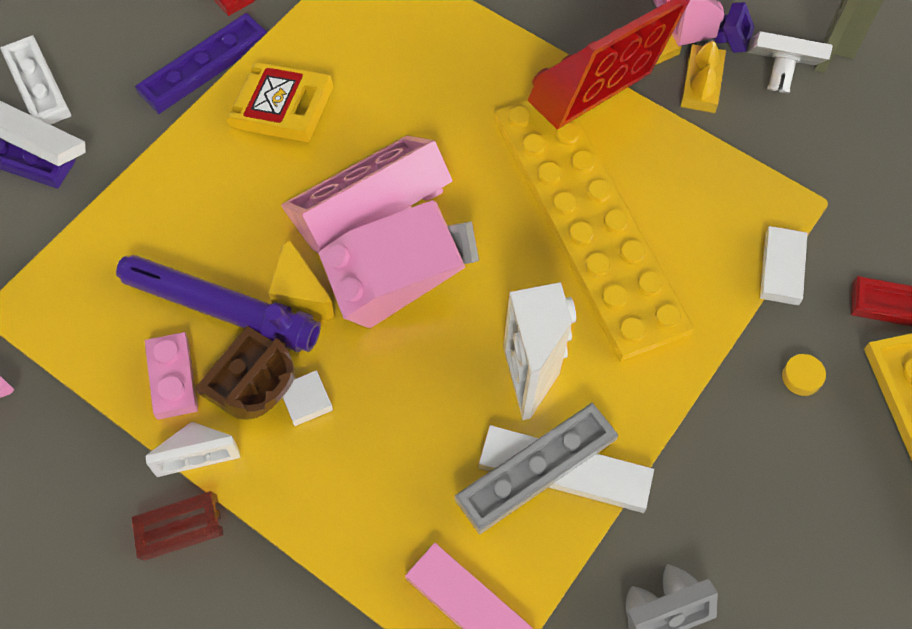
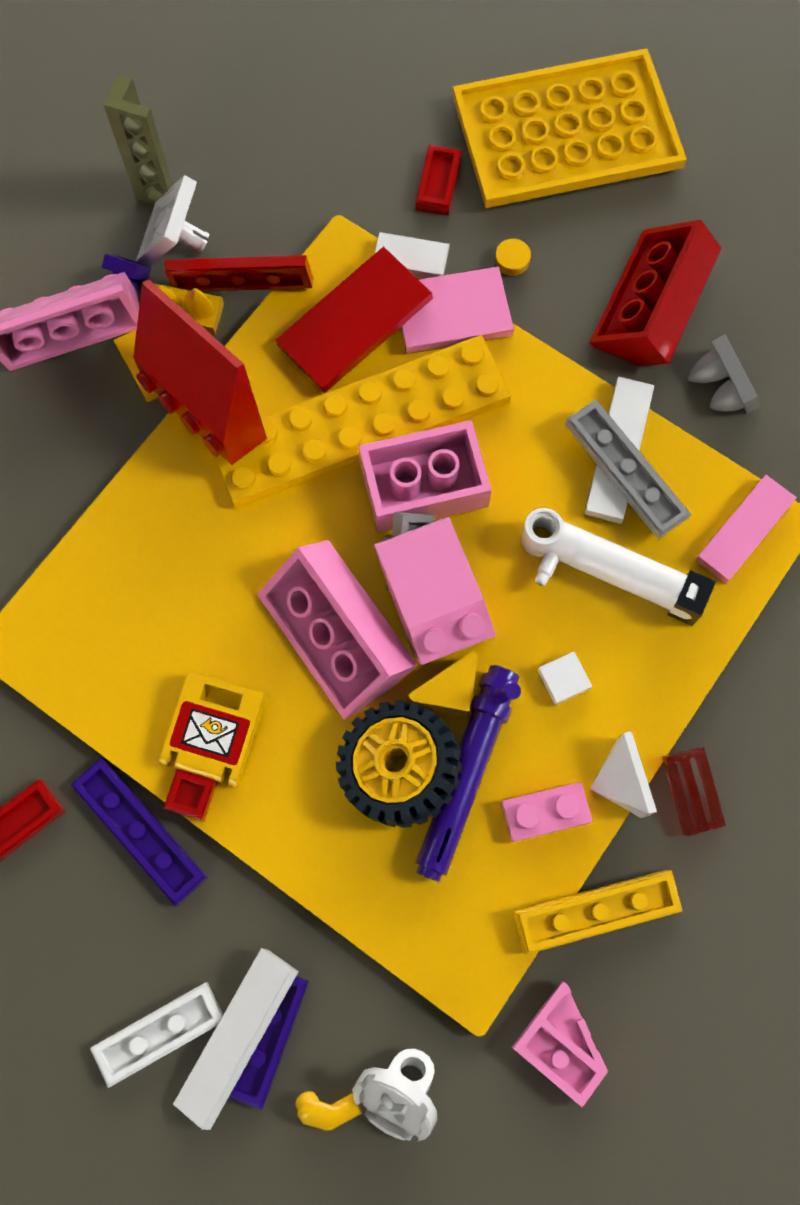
camera: 90 degrees left, 10 degrees up
reddish brown slope [195,326,296,420] -> none
white slope [503,282,576,420] -> none
none -> red tile [163,769,217,821]
none -> red tile [164,255,313,292]
none -> red tile [275,246,433,394]
none -> wheel [336,700,462,828]
none -> bright pink brick [359,420,492,533]
none -> bright pink tile [401,266,514,354]
none -> yellow tile [513,870,683,955]
none -> white piece [521,508,716,626]
none -> red slope [589,219,722,366]

